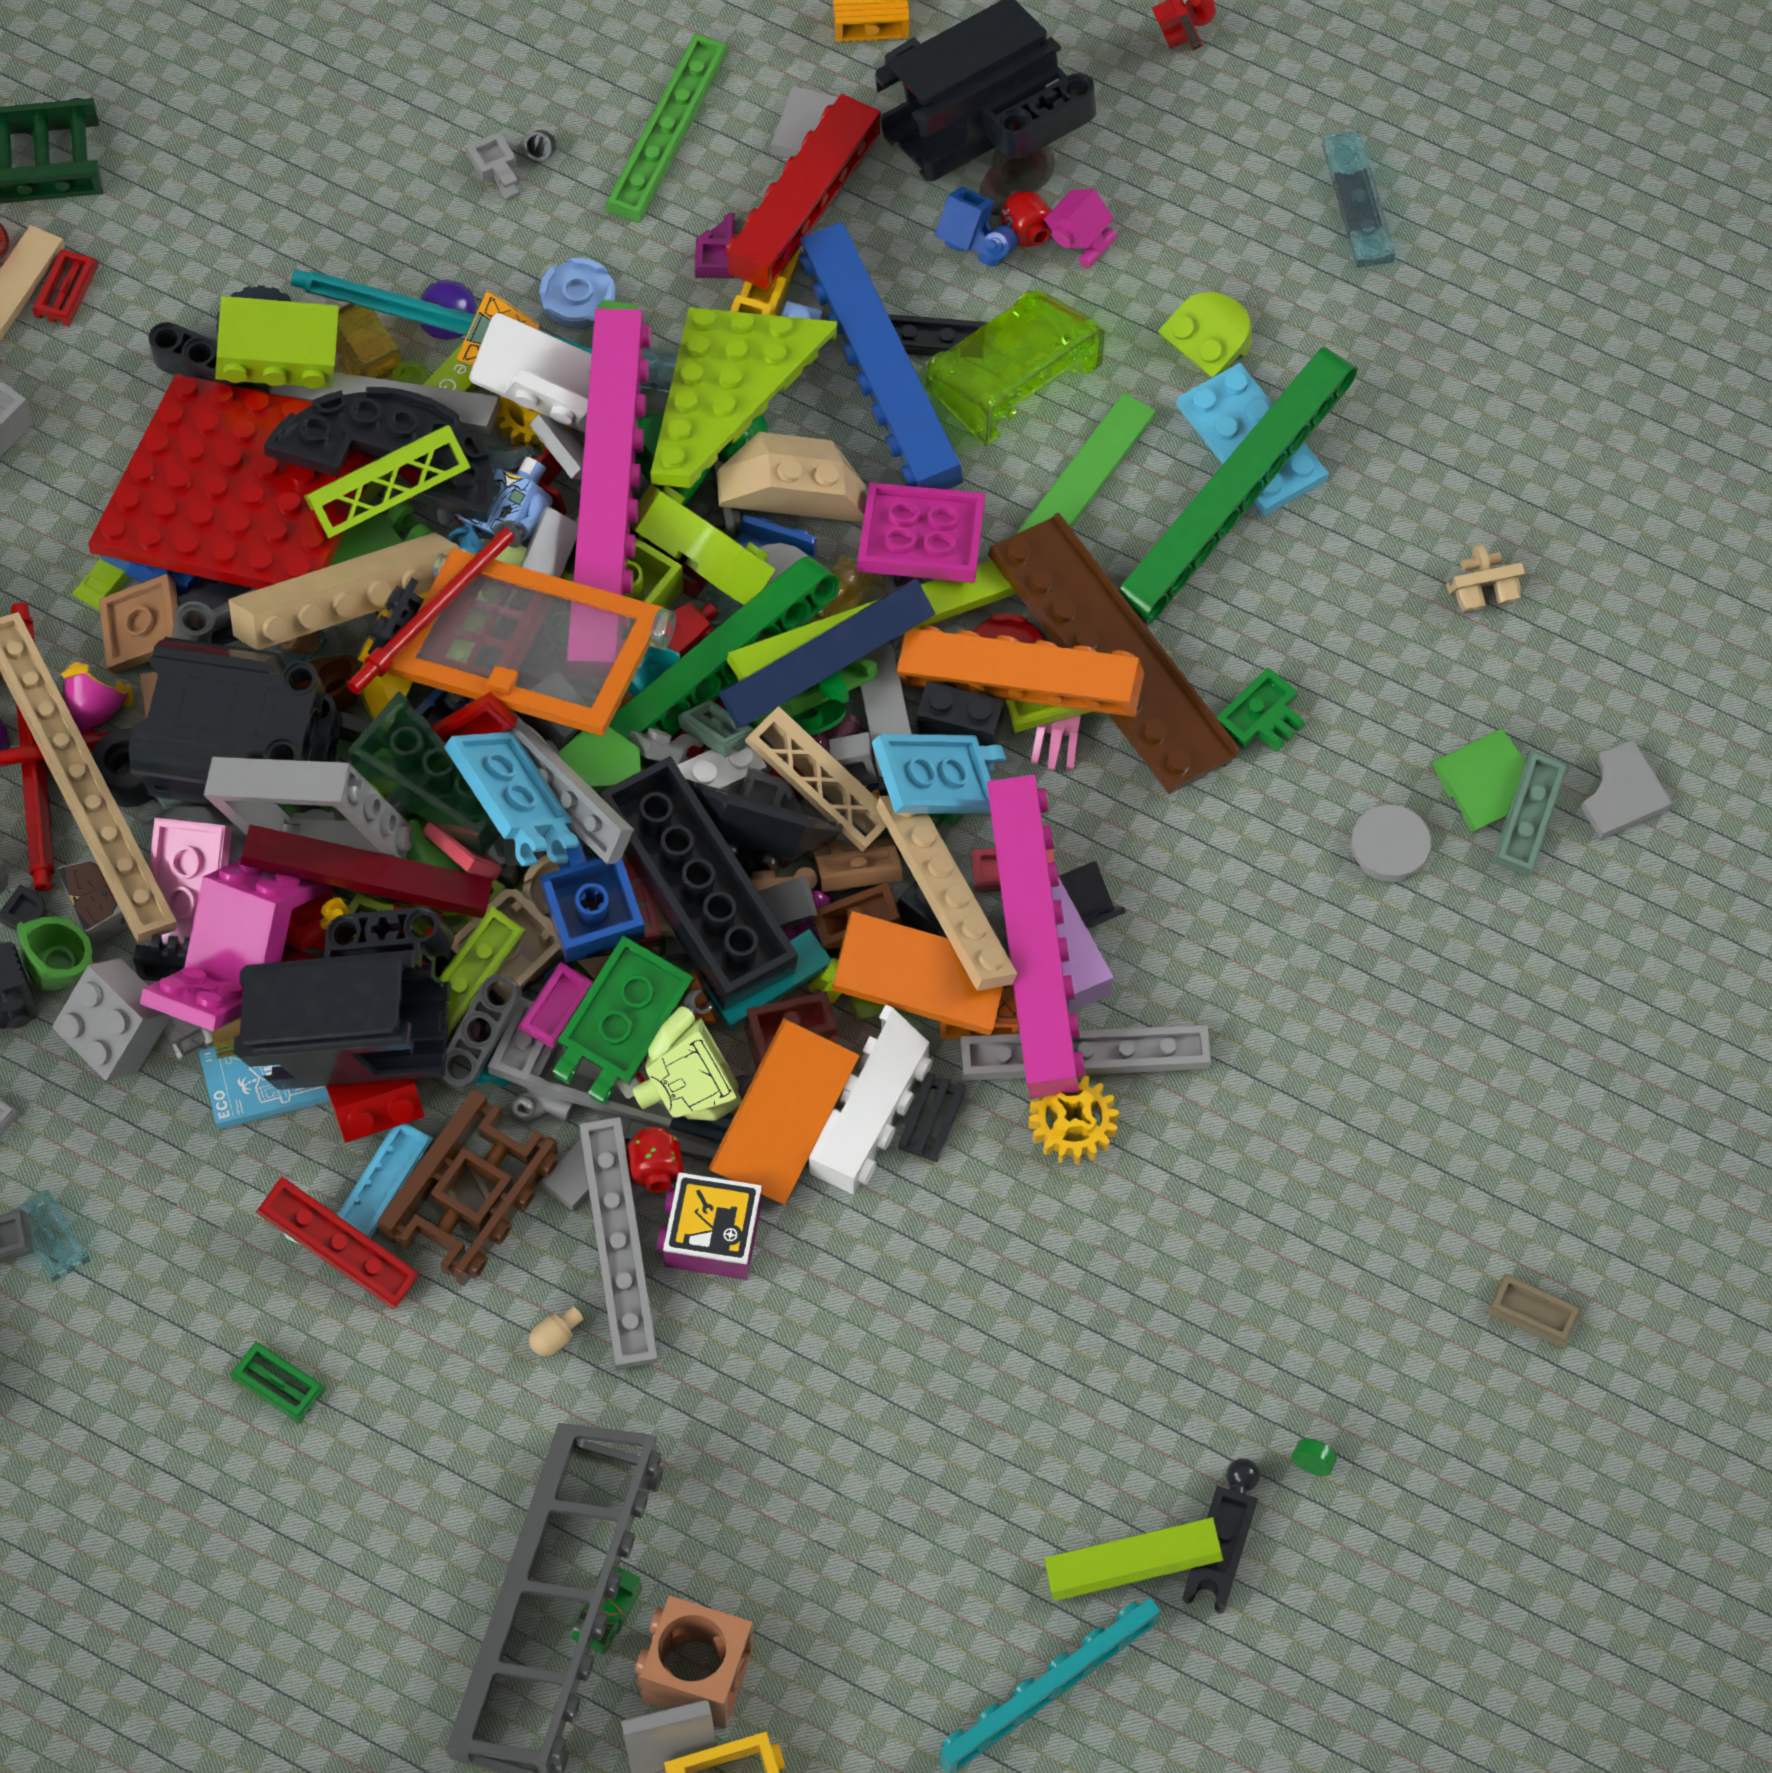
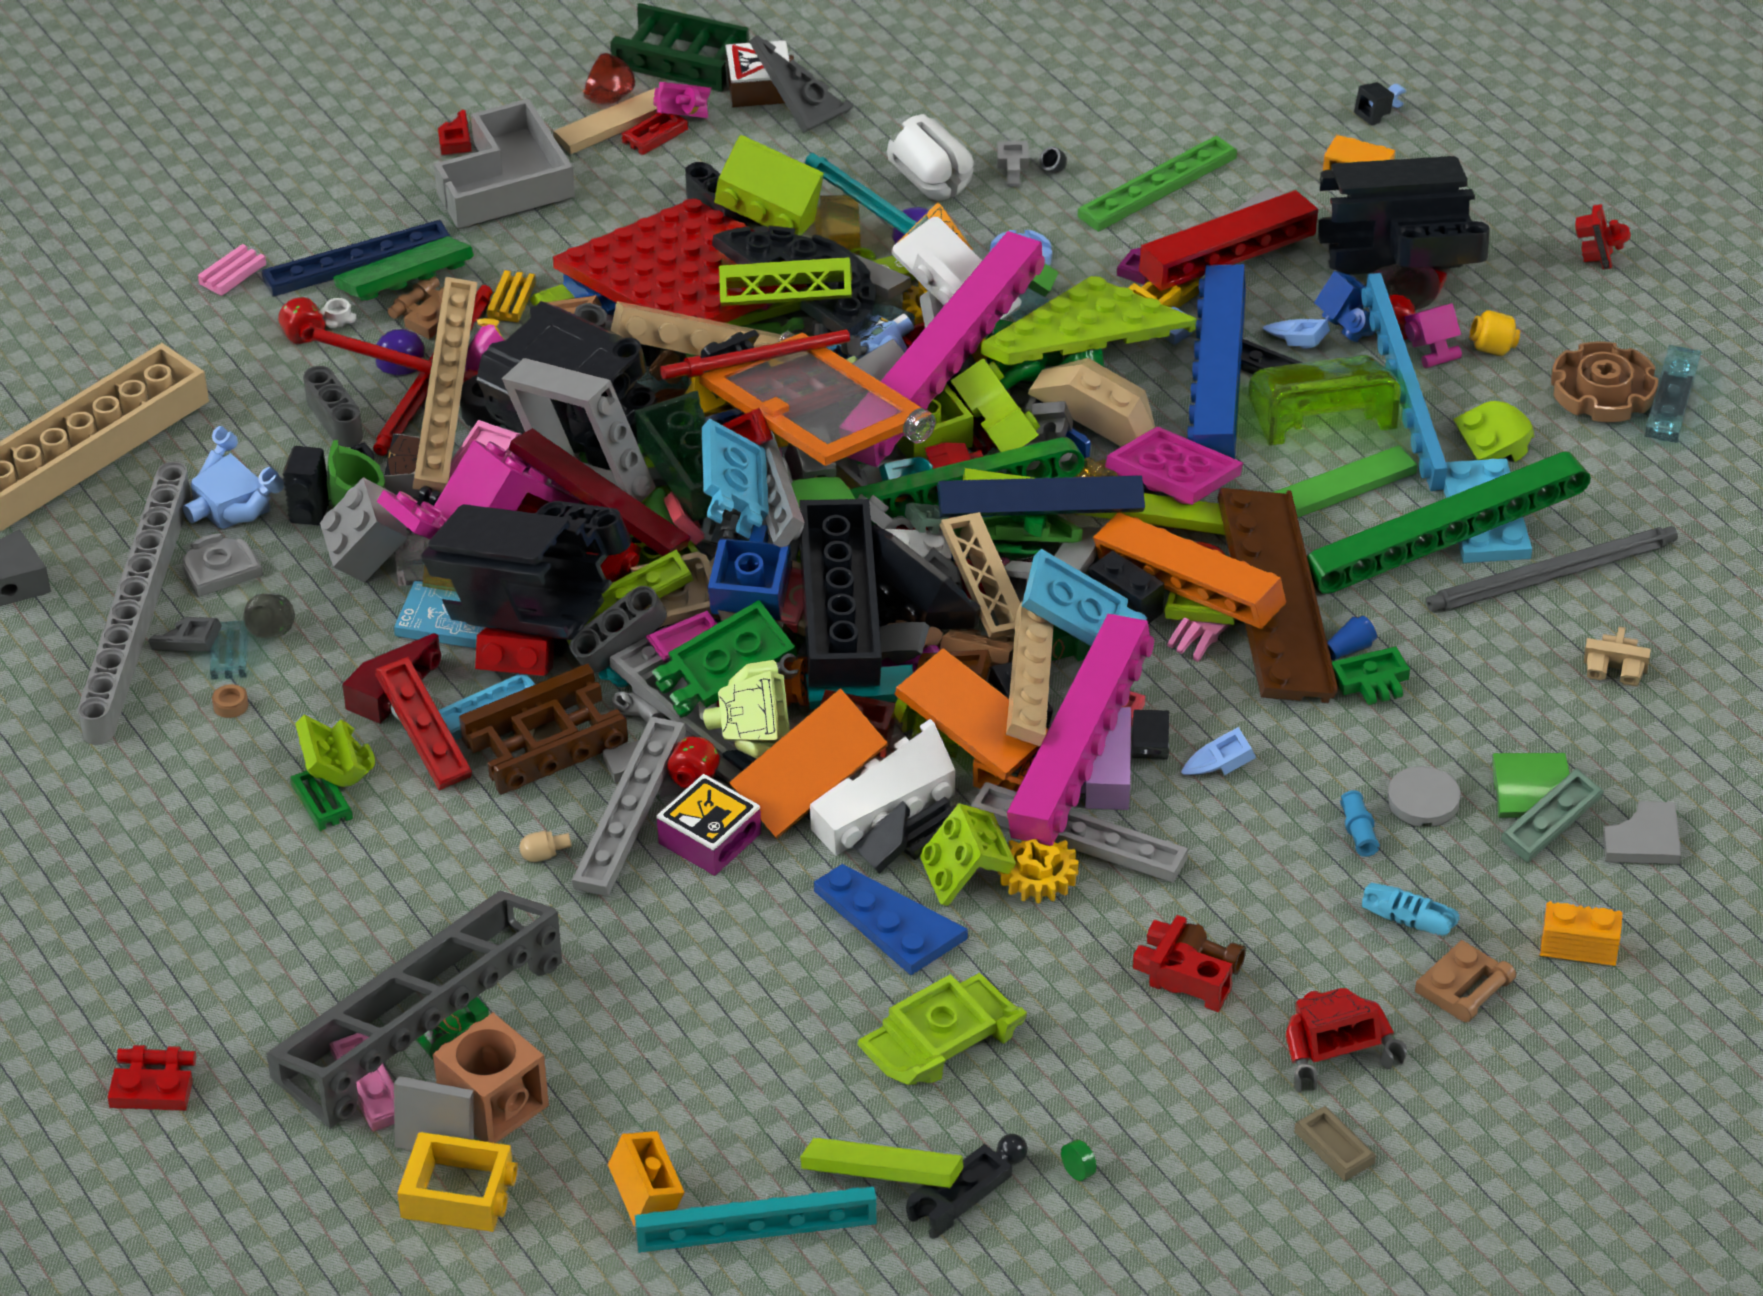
camera: 30 degrees right, 20 degrees down
none -> medium nougat tile [212,684,249,718]
none -> clear smoke head [243,593,295,639]
none -> lime slope [295,714,375,787]
none -> bright pink tile [330,1033,394,1132]
none -> dark red slope [342,633,442,724]
none -> yellow tile [487,270,536,323]
none -> light orange brick [608,1131,685,1226]
none -> dark pink hips [653,82,711,118]
none -> piece [726,40,794,108]
none -> dark grey wing [749,35,853,133]
none -> blue wing [814,864,968,975]
none -> black tile [853,801,910,874]
none -> lime piece [857,972,1027,1085]
none -> white cylinder [887,114,974,201]
none -> lime bracket [920,803,1016,906]
none -> flat silver tile [1032,401,1073,441]
none -> red hips [1133,915,1246,1013]
none -> light blue plate [1181,727,1256,775]
none -> light blue plate [1263,319,1330,349]
none -> red torso [1286,988,1407,1093]
none -> blue cone [1327,615,1377,661]
none -> dark azure pin [1340,790,1380,857]
none -> dark azure plate [1361,273,1448,491]
none -> medium azure hinge [1362,883,1460,936]
none -> medium nougat plate [1415,940,1516,1022]
none -> dark grey piece [1426,526,1678,612]
none -> yellow head [1469,310,1520,356]
none -> light orange brick [1540,901,1623,966]
none -> medium nougat piece [1551,341,1659,422]

